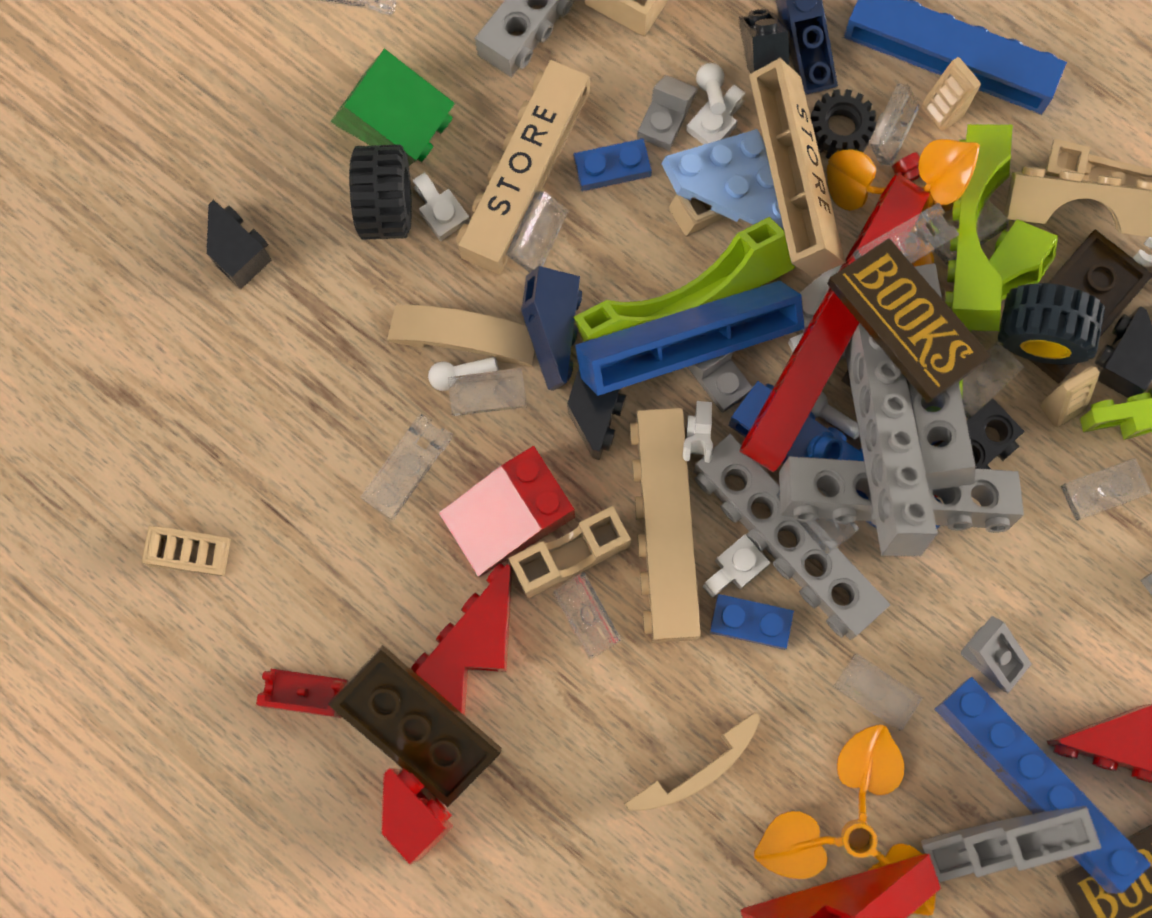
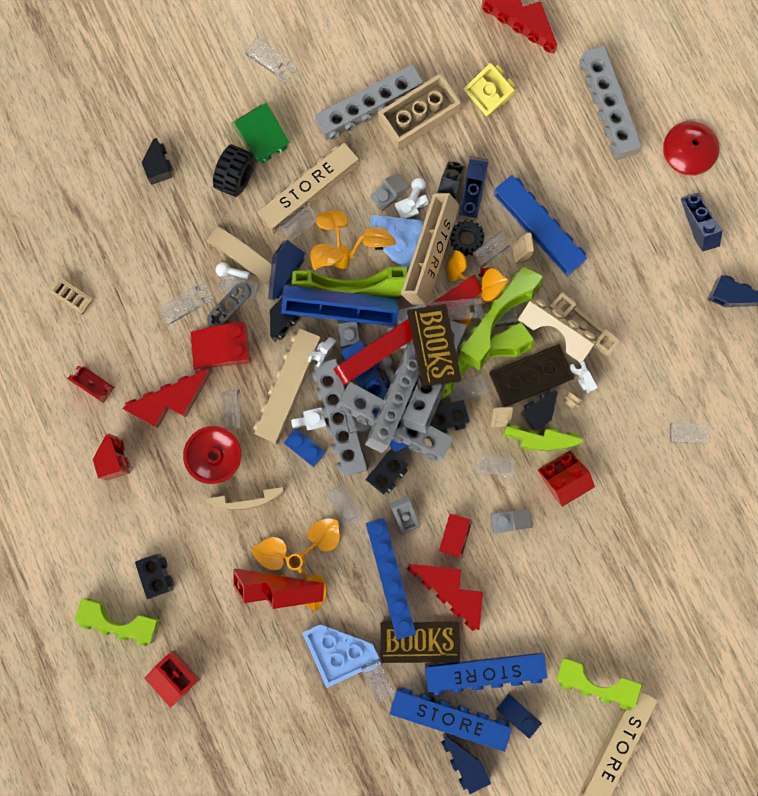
camera: 25 degrees right, 5 degrees up
dark brown tile [328,645,502,807] -> none
white plate [413,172,470,241] -> none
tan arch [508,506,631,599] -> none
blue plate [574,138,652,191] -> none
light grey slope [921,806,1101,882] -> none
black wheel [997,283,1105,365] -> none
none -> red dish [183,426,242,484]
none -> dark grey beam [207,283,251,327]
none -> light orange plant [310,210,396,270]
none -> black brick [365,450,408,495]
none -> red hinge [439,514,472,558]

